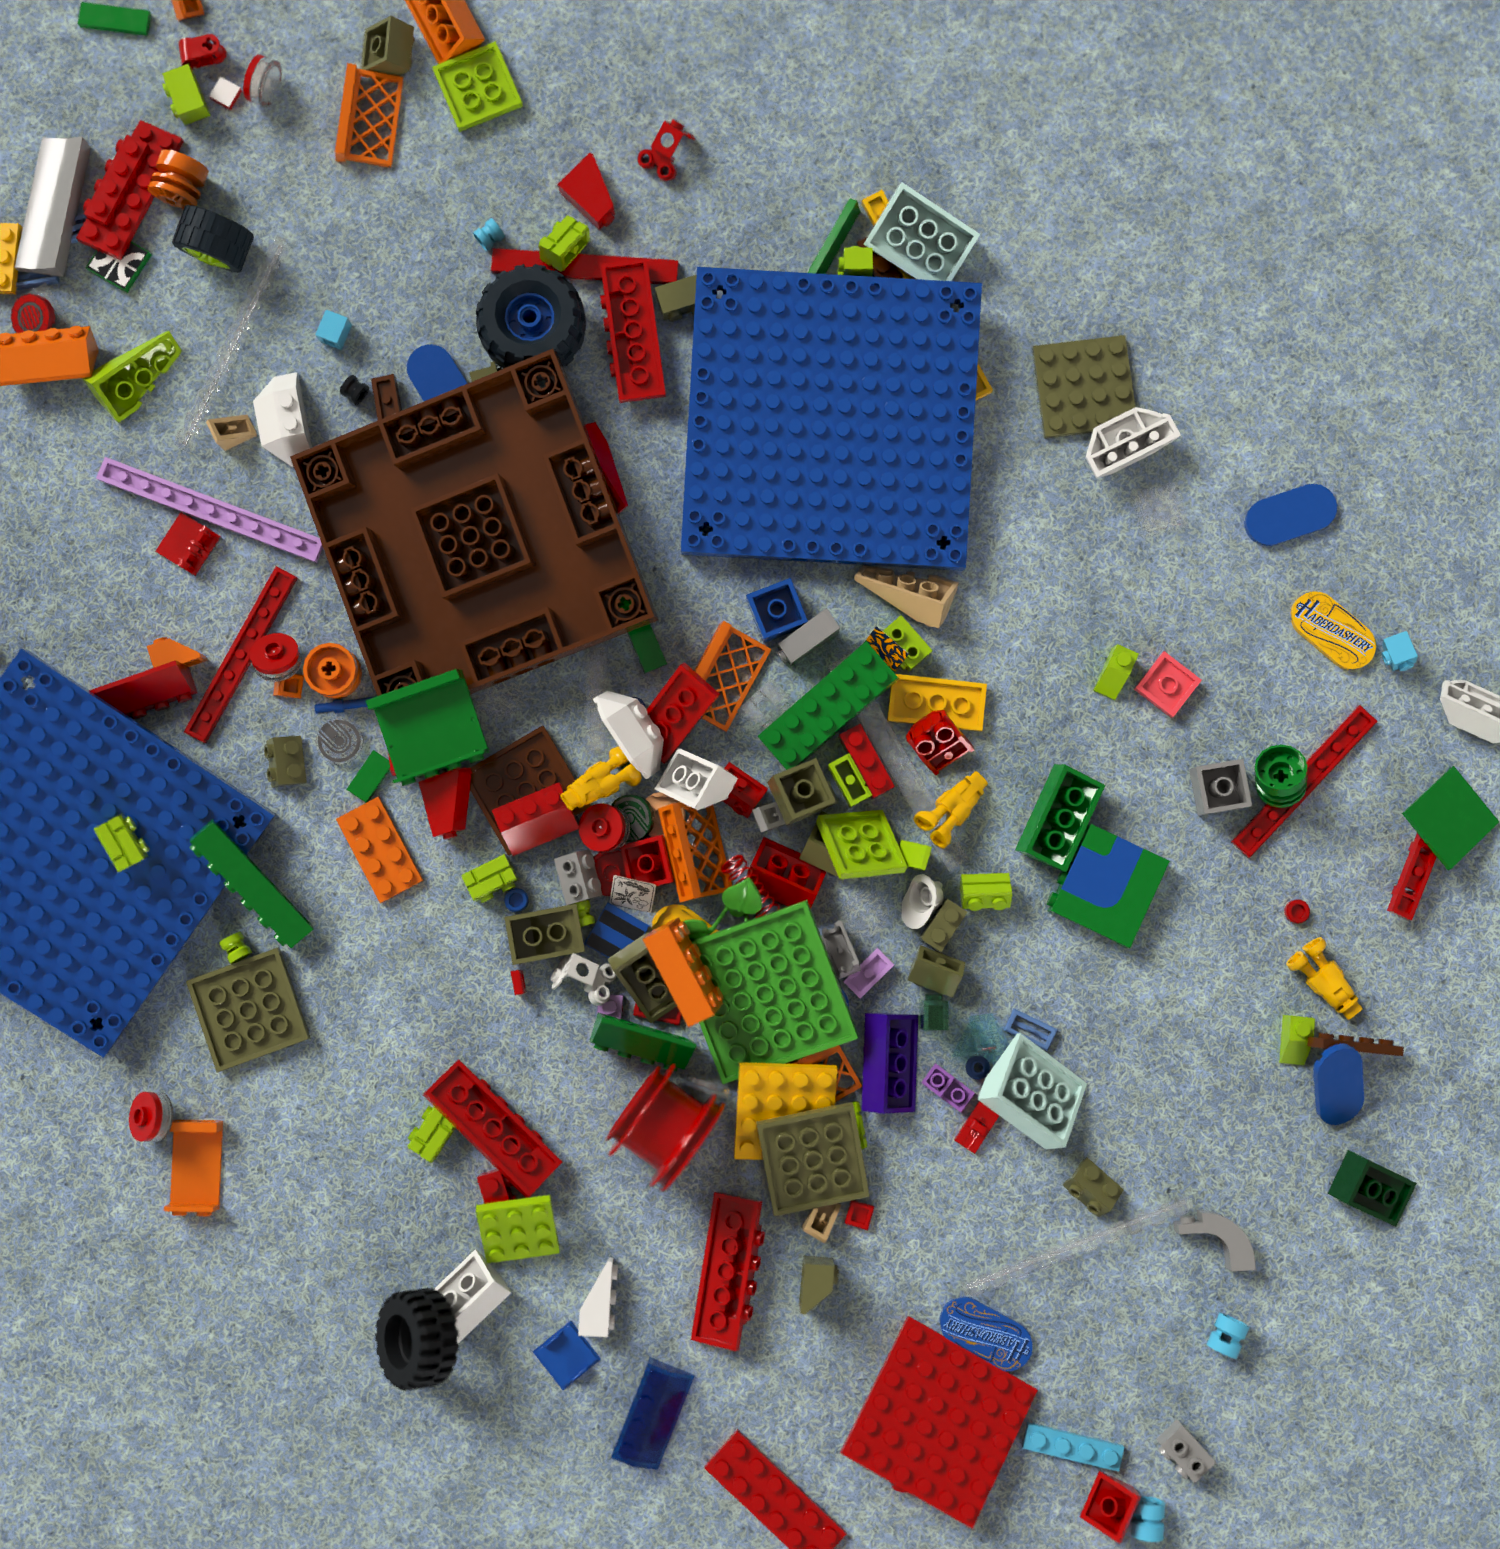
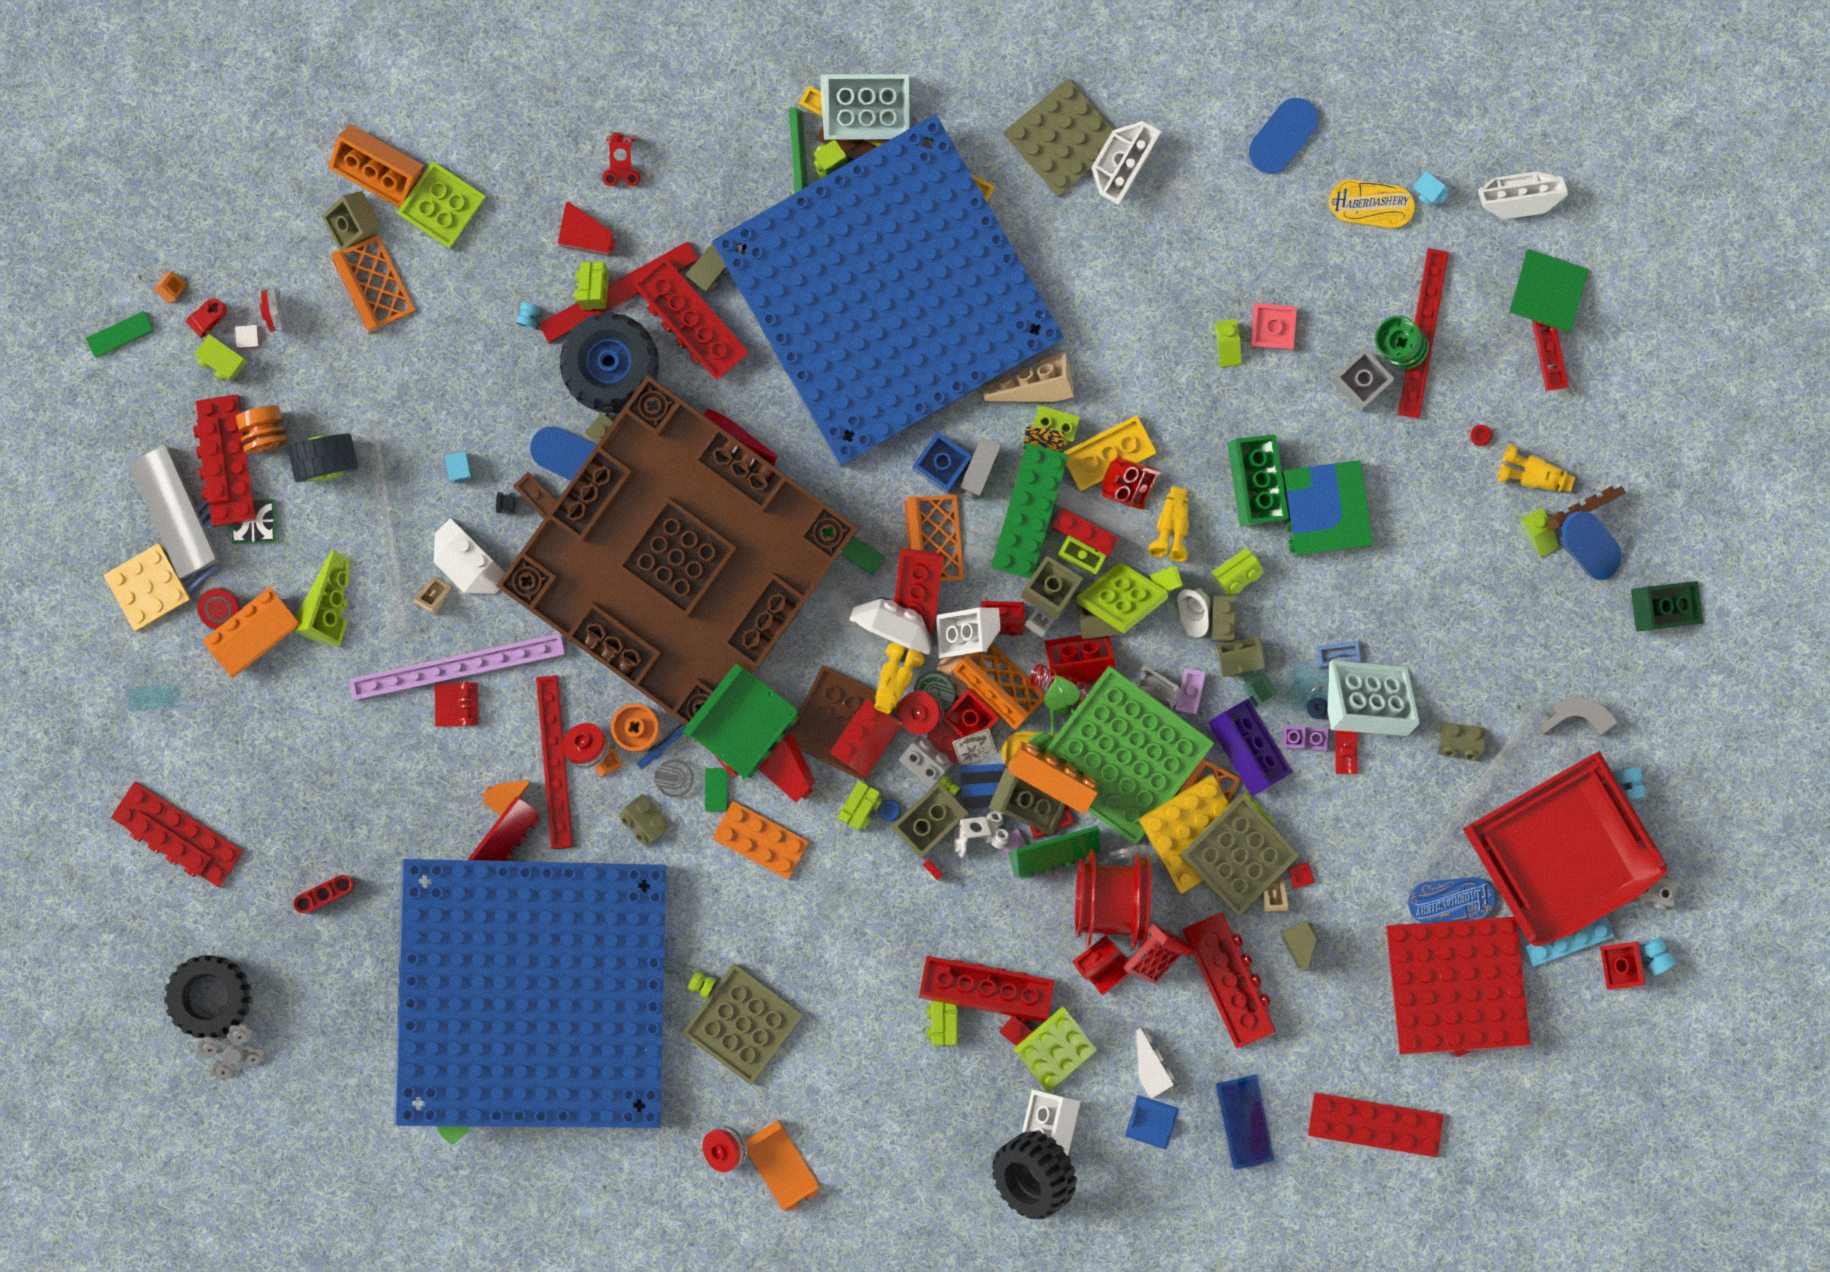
camera: 30 degrees left, 0 degrees up
lime brick [93,814,149,872] -> none
green brick [190,819,313,948] -> none
none -> red panel [1072,935,1130,995]
none -> red fence [1123,924,1195,984]
none -> red piece [1463,751,1667,946]

